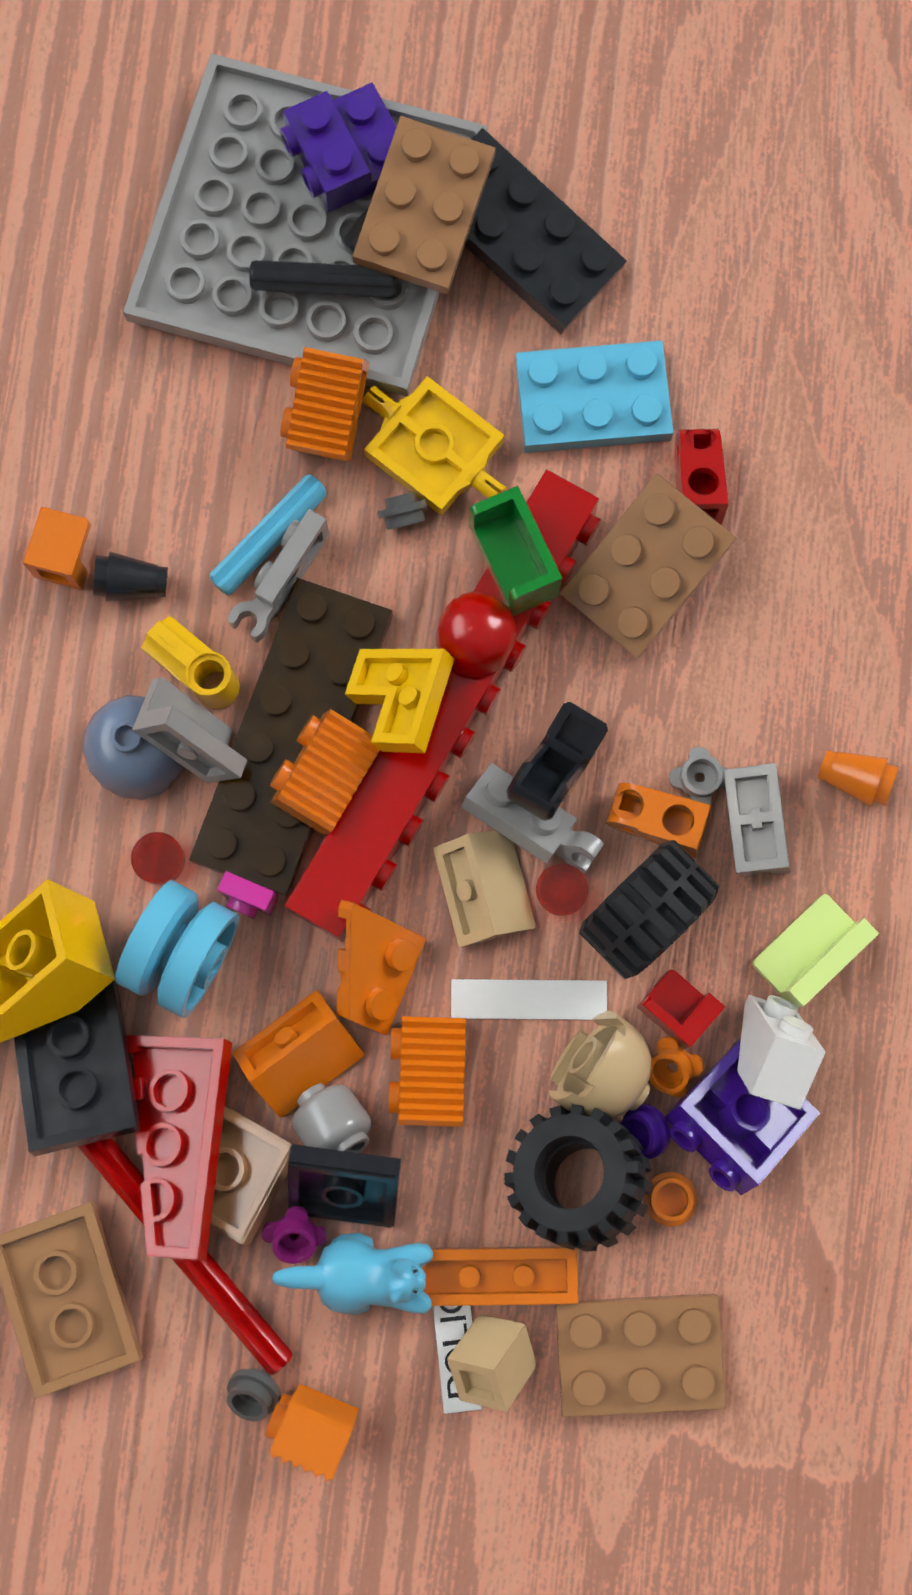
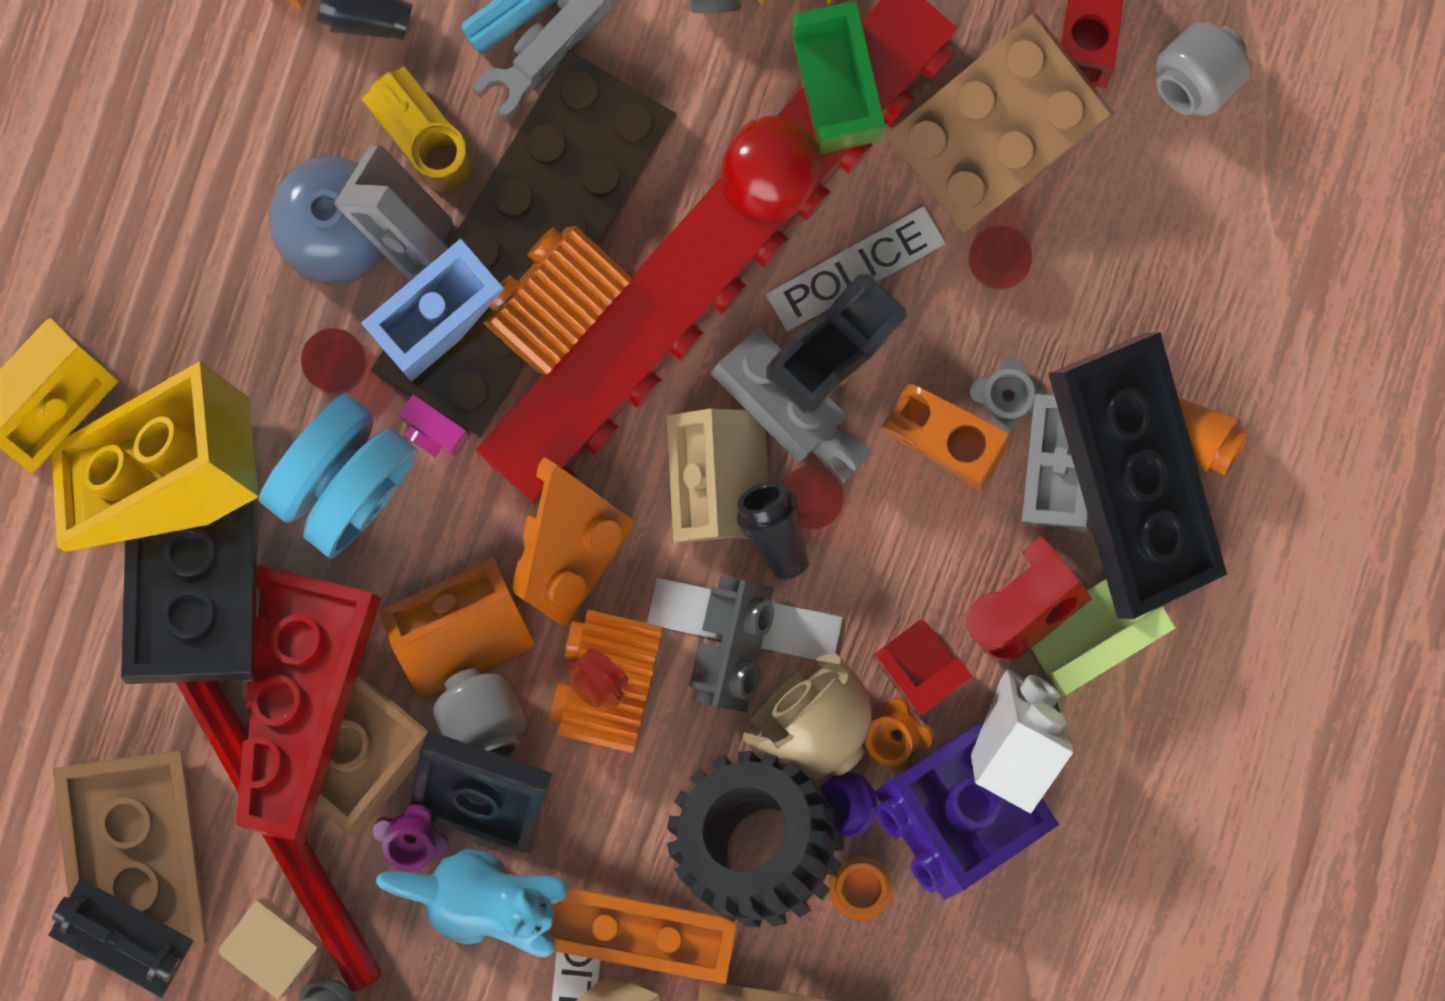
camera: 10 degrees right, 5 degrees up
yellow plate [345,649,454,753] -> none
black tyre [579,840,720,979] -> none
none -> black hinge [48,878,194,998]
none -> tan panel [219,898,325,1000]
none -> light blue slope [361,238,504,382]
none -> clear red plate [567,649,629,708]
none -> dark grey hinge [689,575,774,712]
none -> black cone [737,482,809,580]
none -> white sticker [766,206,946,332]
none -> red leg [967,536,1092,661]
none -> clear red plate [968,226,1032,290]
none -> black plate [1048,332,1227,619]
none -> light grey head [1156,22,1250,116]

